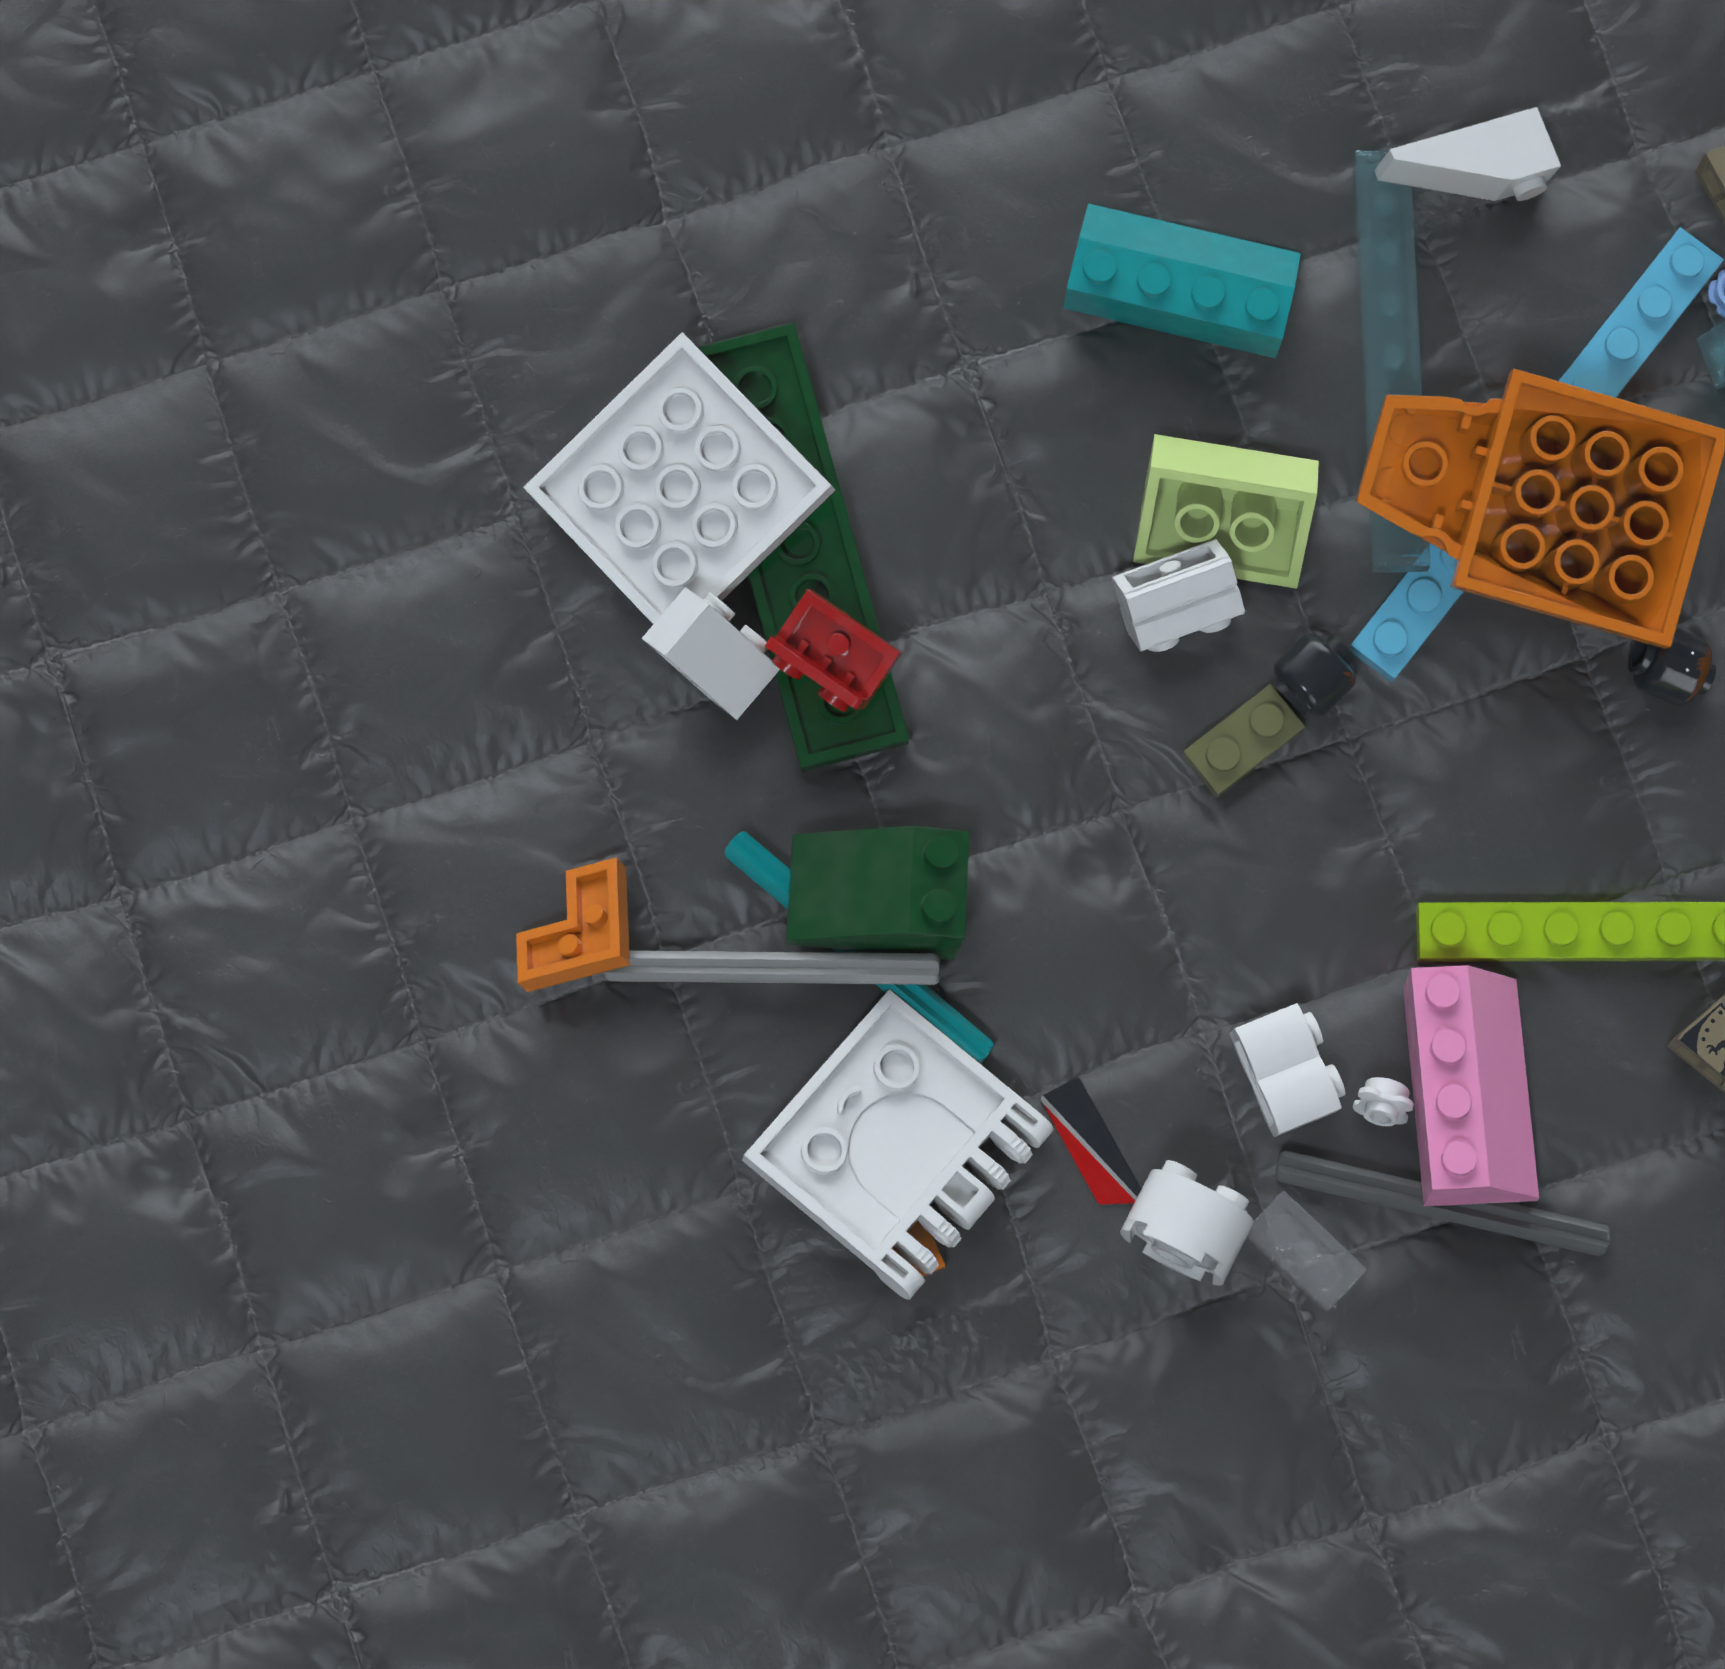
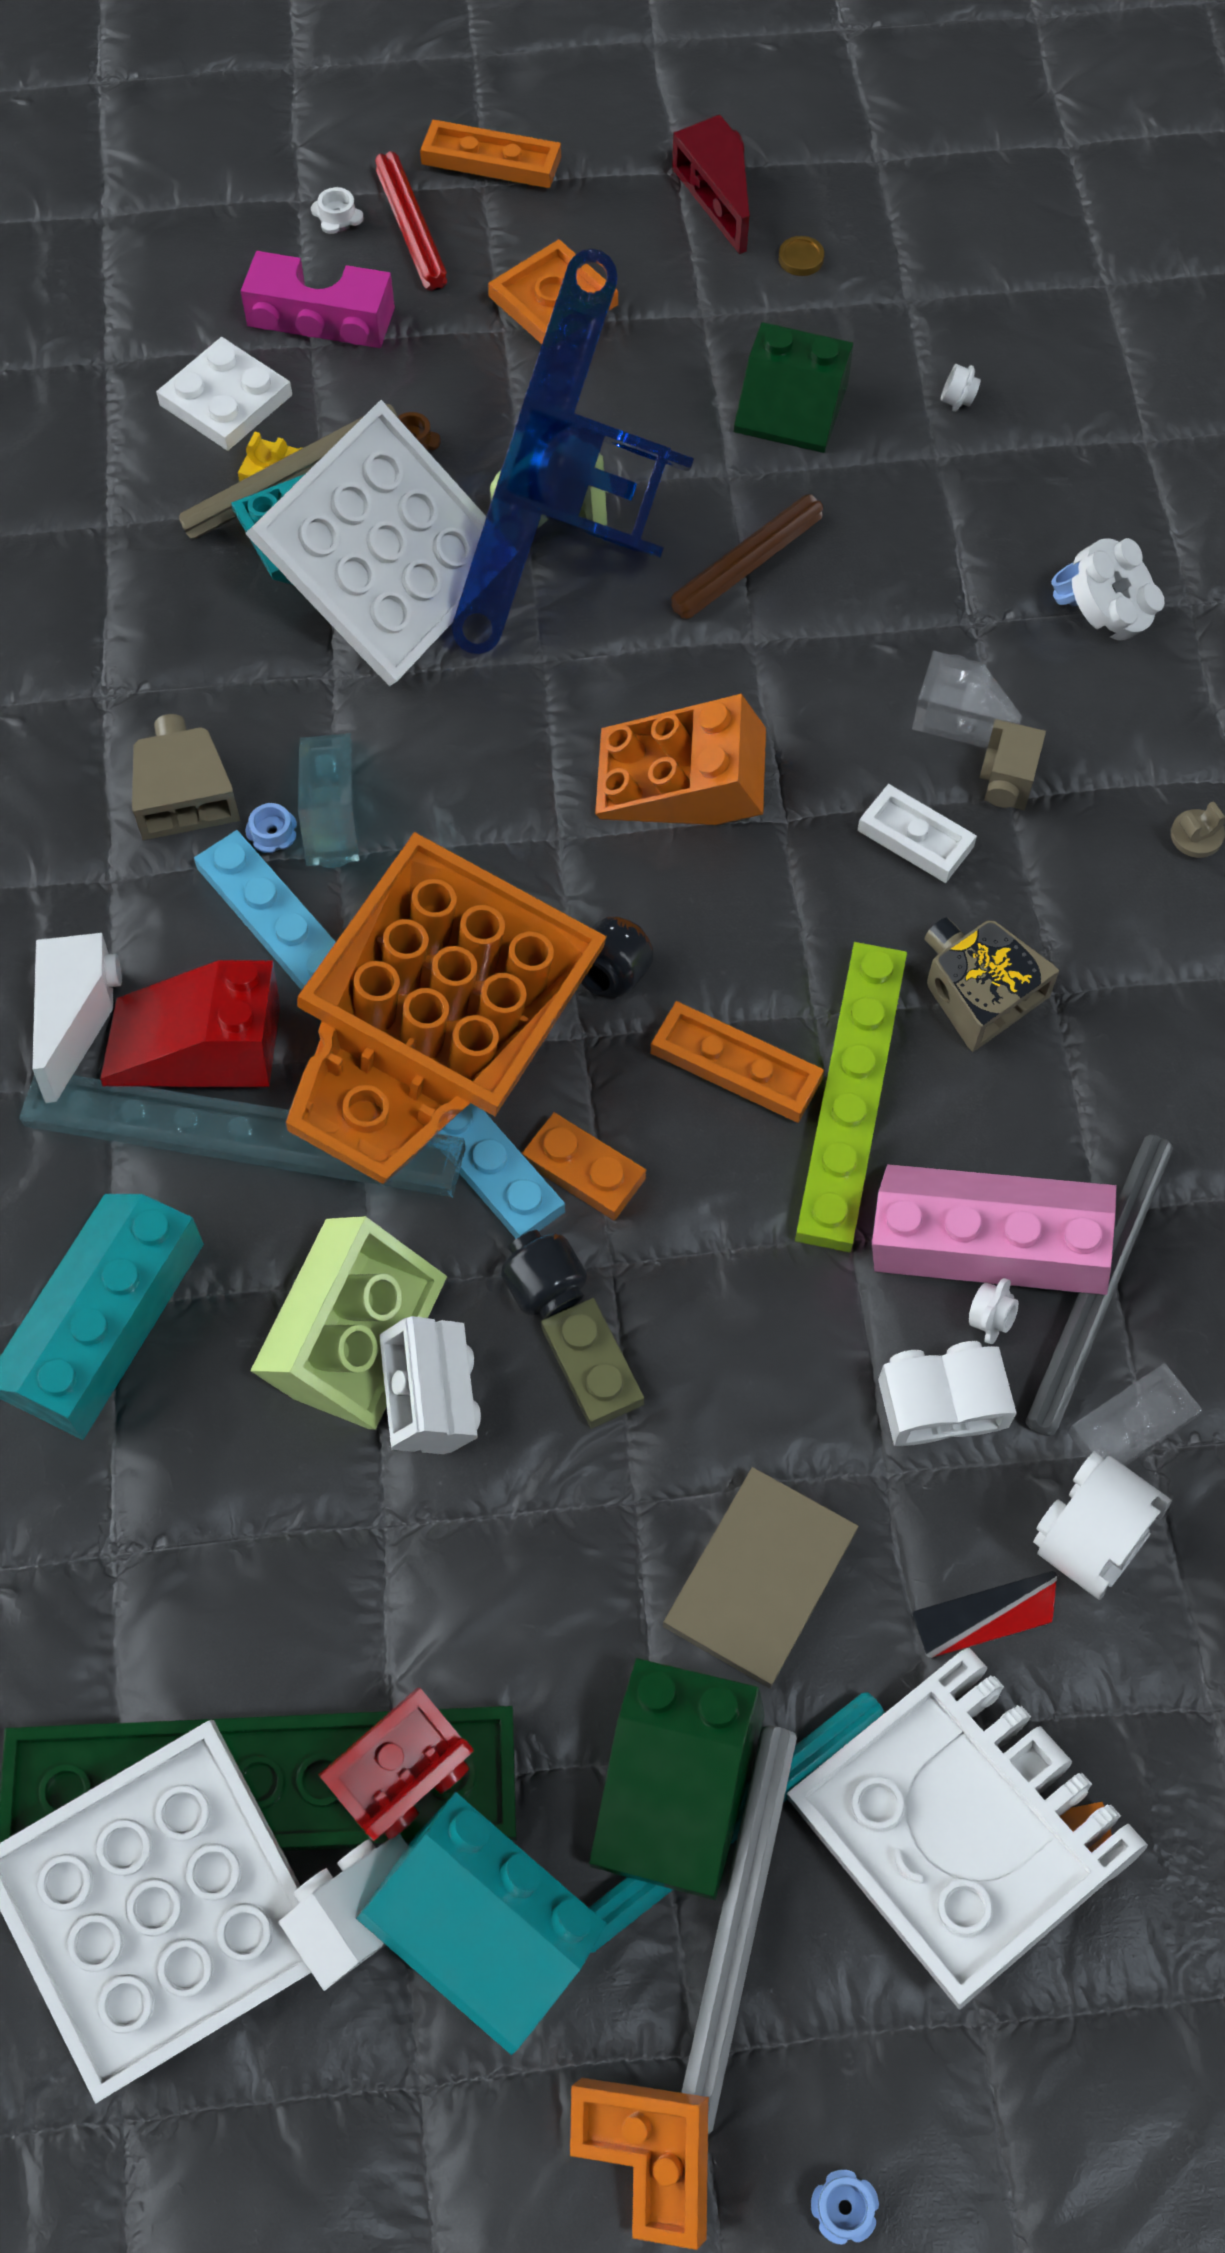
camera: 75 degrees left, 15 degrees down
none -> red slope [100,960,280,1087]
none -> teal slope [356,1792,607,2055]
none -> orange plate [522,1112,646,1221]
none -> orange plate [650,1001,824,1123]
none -> dark tan tile [663,1467,859,1689]
none -> light blue plate [811,2170,879,2245]

